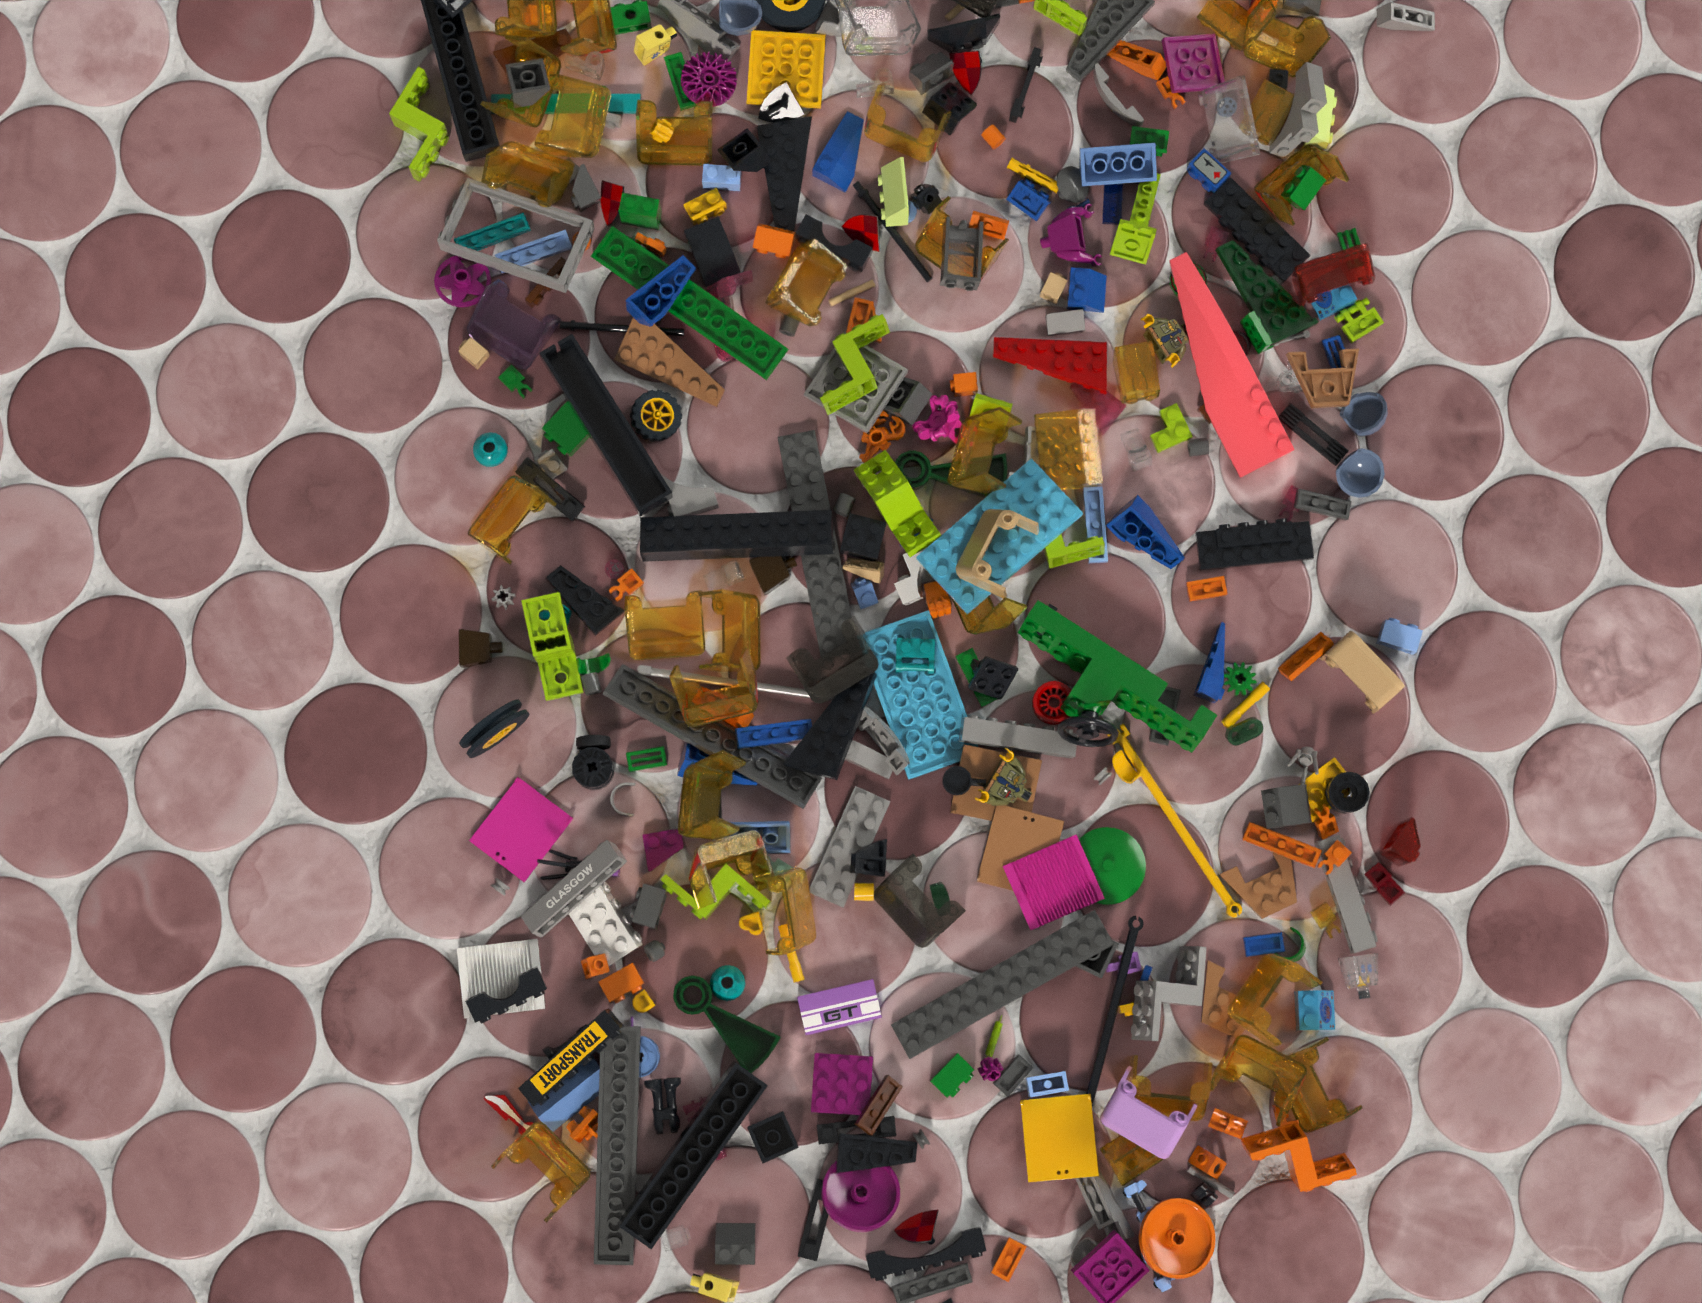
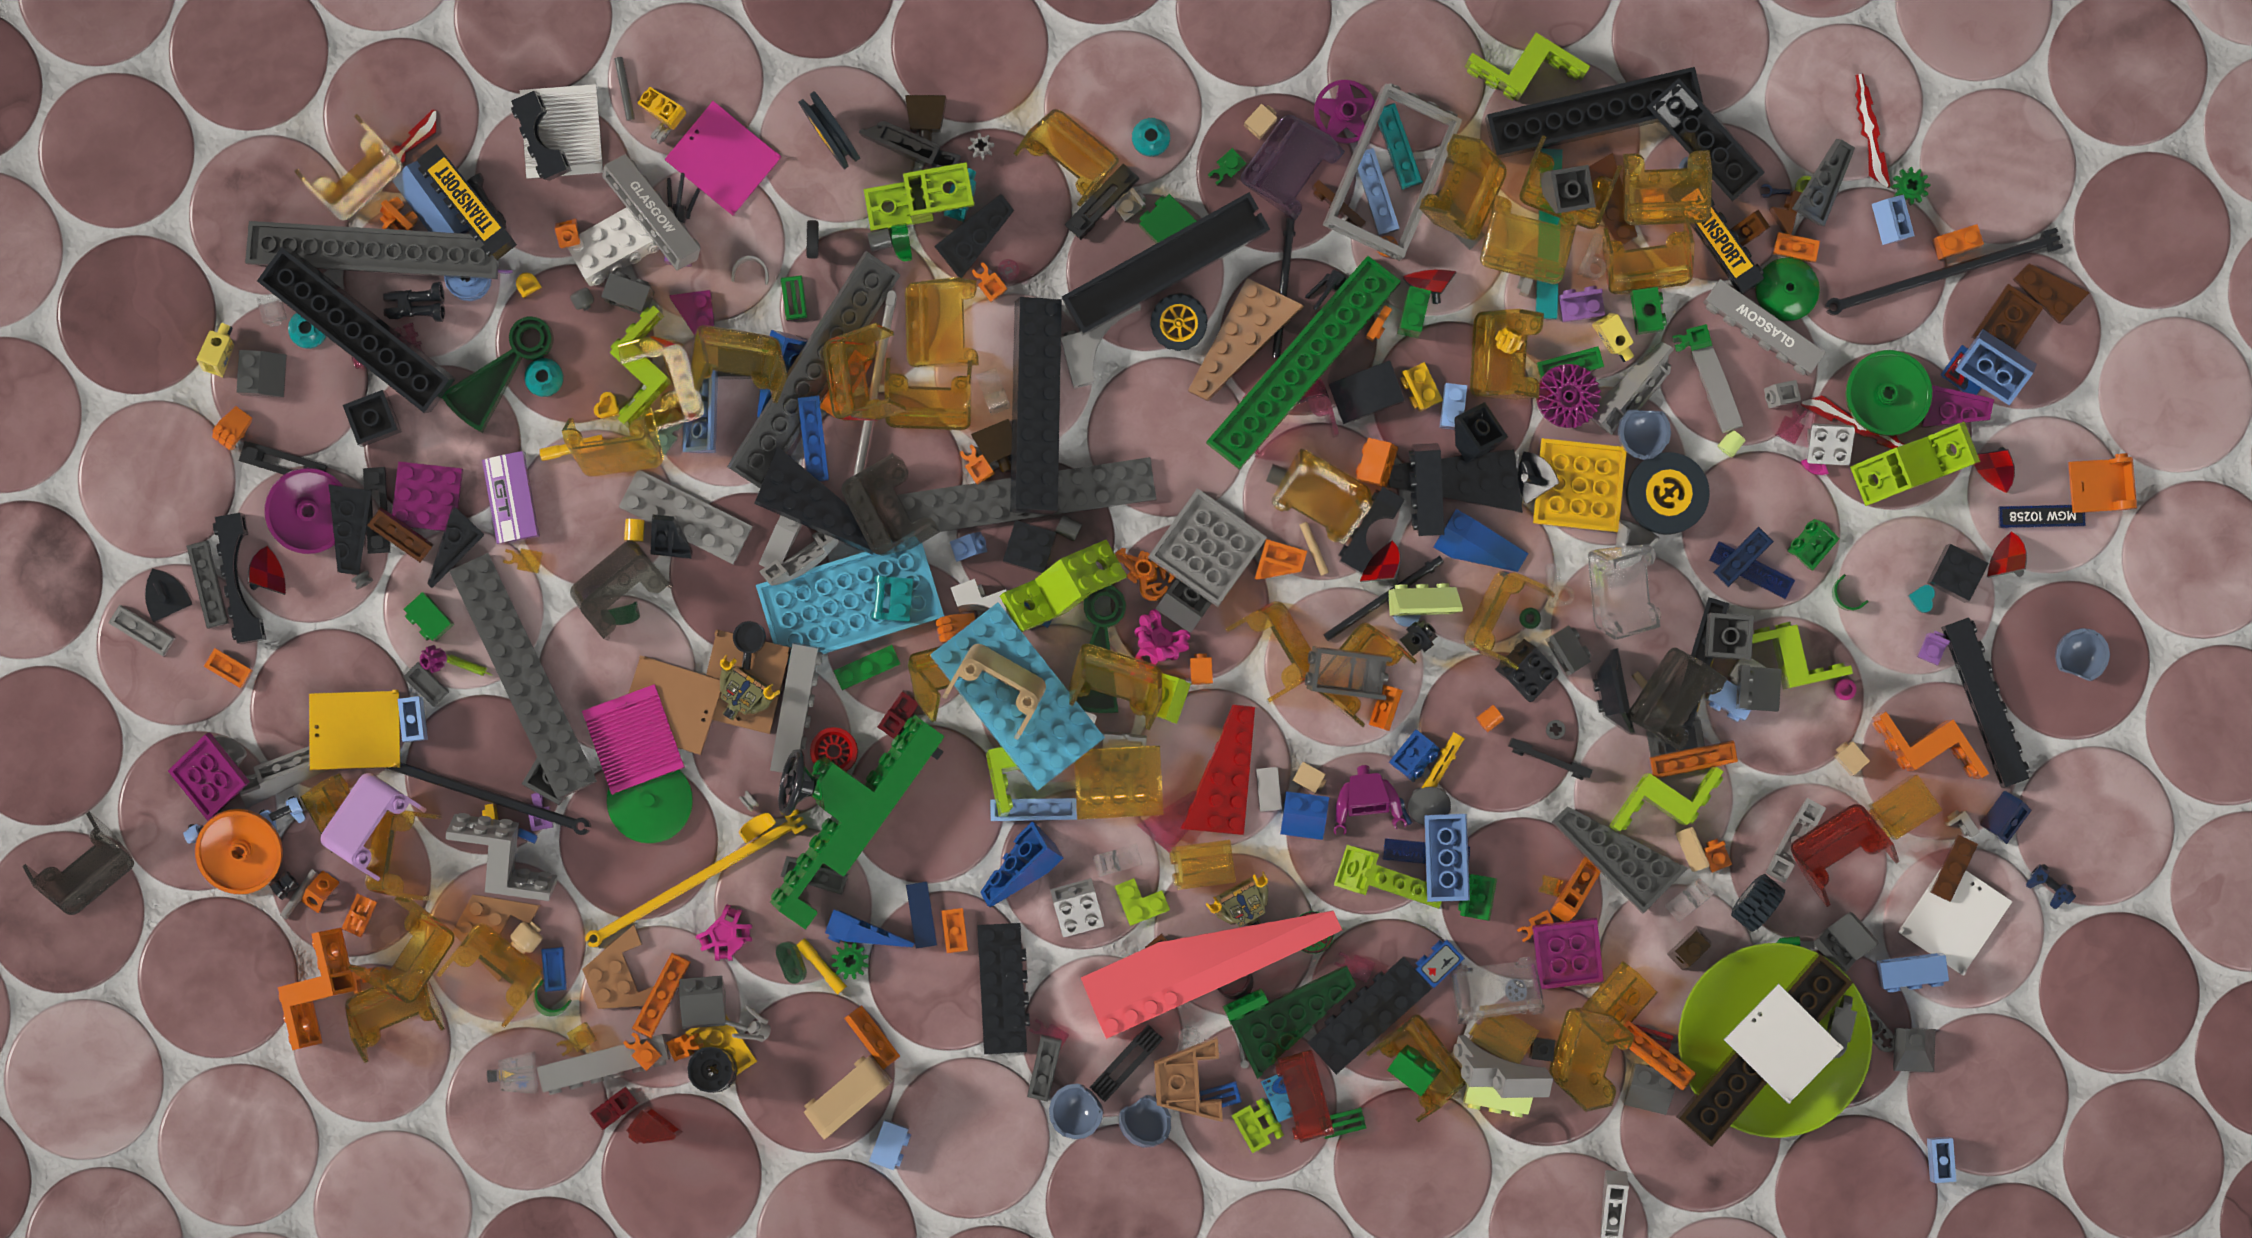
camera: 95 degrees right, 5 degrees up
dark grey slope [570,164,601,212] -> none
black wheel [572,747,615,791] -> none
orange brick [598,963,645,1004] -> none
blue wedge [626,255,696,327] -> none
lime bracket [820,314,890,415] -> none
tan slope [843,557,884,583] -> none
shield [949,51,982,95] -> none
black bracket [968,656,1018,700] -> none
light grey slope [1093,63,1144,127] -> none
dark grey gear [1187,437,1209,457] -> none
dark azure slope [1294,990,1335,1031] -> none
none -> orange hand [212,406,252,450]
none -> teal piece [288,313,326,349]
none -> black wing [427,506,484,588]
none -> clear yellow plate [503,548,543,574]
none -> tan head [511,921,543,954]
none -> dark grey bar [614,57,635,121]
none -> yellow slope [637,87,687,130]
none -> dark pink piece [695,904,752,961]
none -> black wedge [859,121,962,169]
none -> dark red slope [877,690,921,739]
none -> dark blue tile [906,882,937,949]
none -> orange plate [960,445,995,485]
none -> light grey bracket [1050,878,1104,937]
none -> clear yellow windscreen [1225,601,1320,704]
none -> black plant [1305,270,1347,310]
none -> black brick [1409,443,1444,536]
none -> dark green plate [1519,608,1541,629]
none -> clear yellow wheel [1538,875,1563,897]
none -> dark grey bush [1546,720,1566,740]
none -> medium lavender bracket [1558,286,1605,323]

